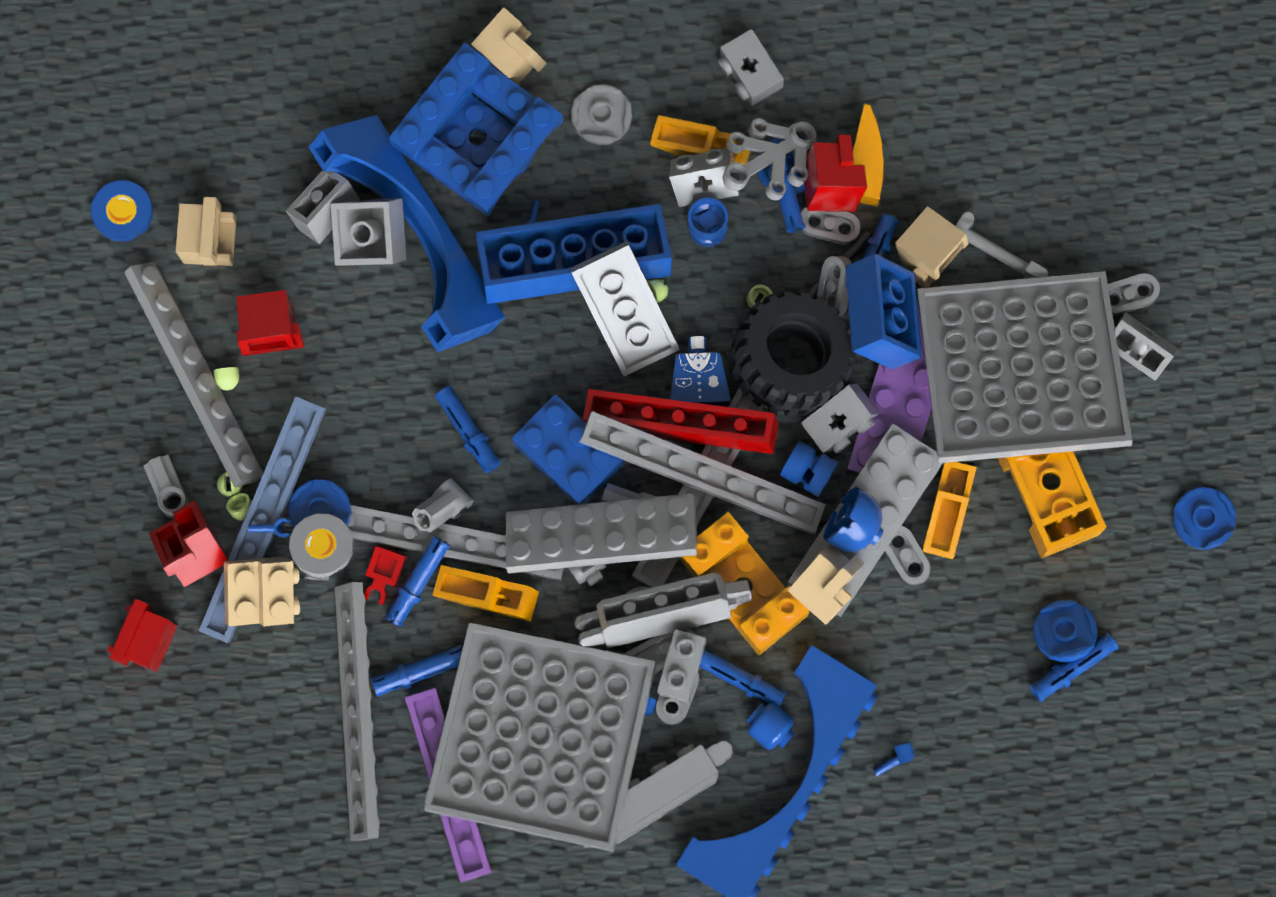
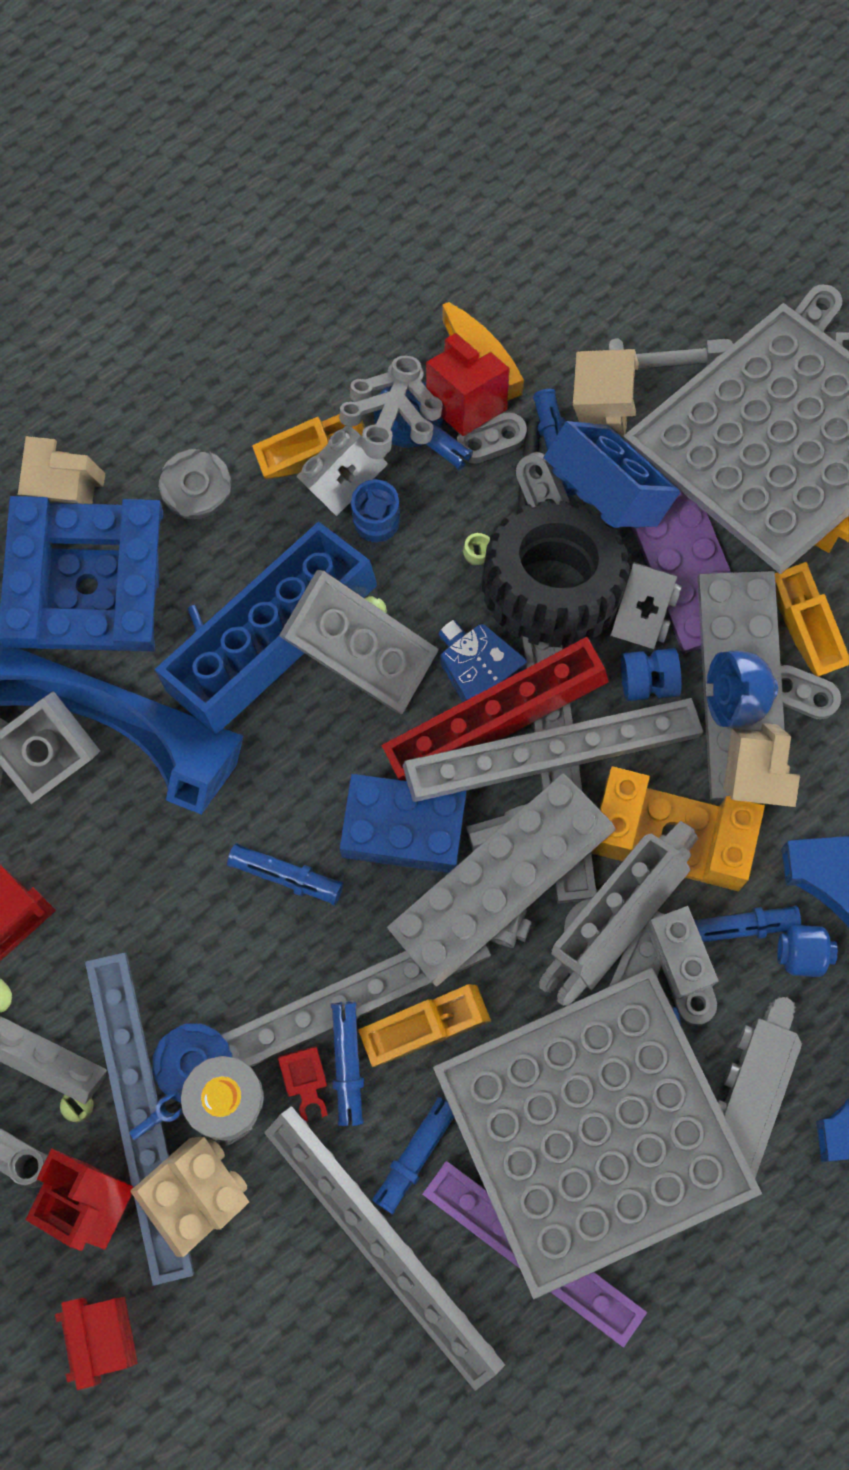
camera: 40 degrees left, 5 degrees down
yellowish green hinge [226,493,252,521] -> none
light grey piece [412,478,474,532] -> none
light grey brick [718,29,784,106] -> none

